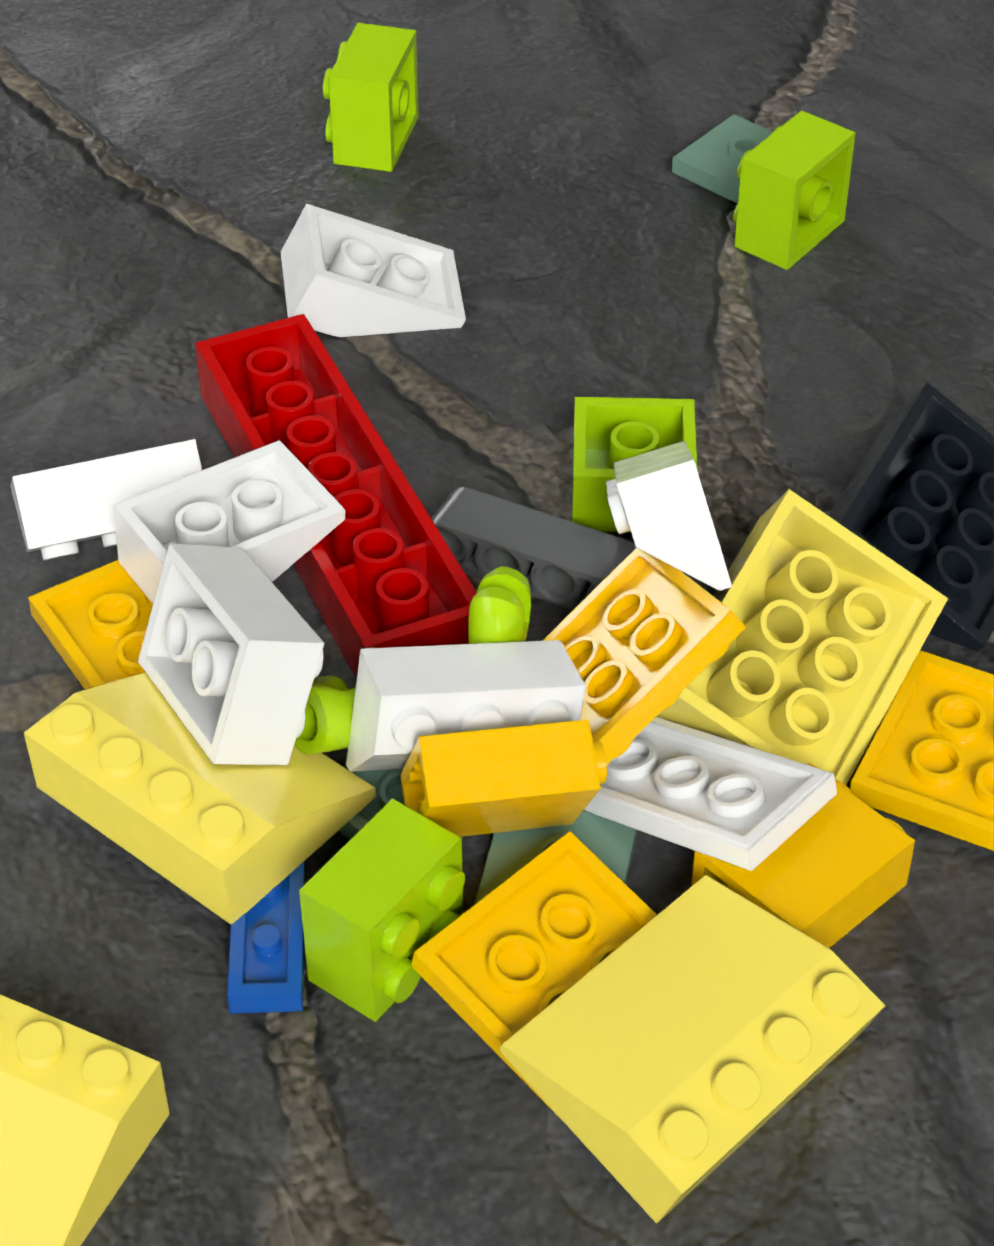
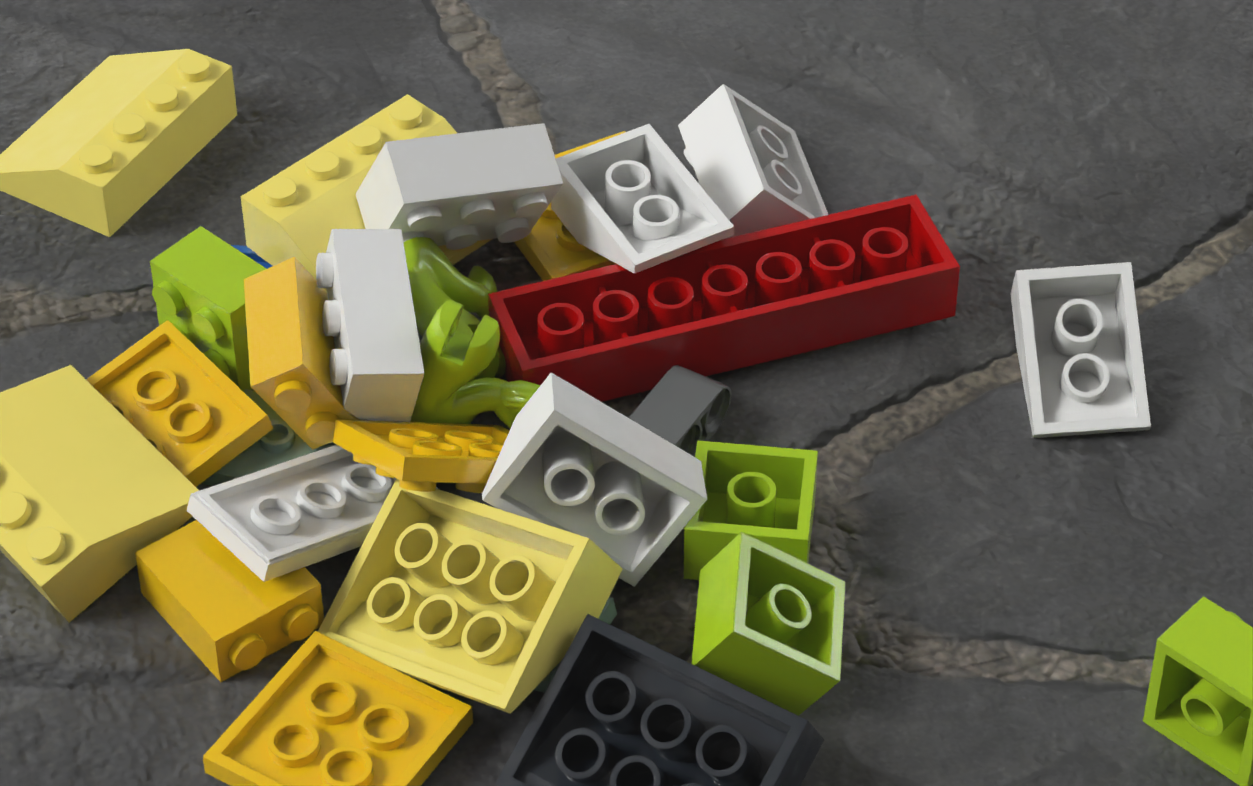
camera: 95 degrees right, 0 degrees up
none -> lime brick [691,532,845,716]

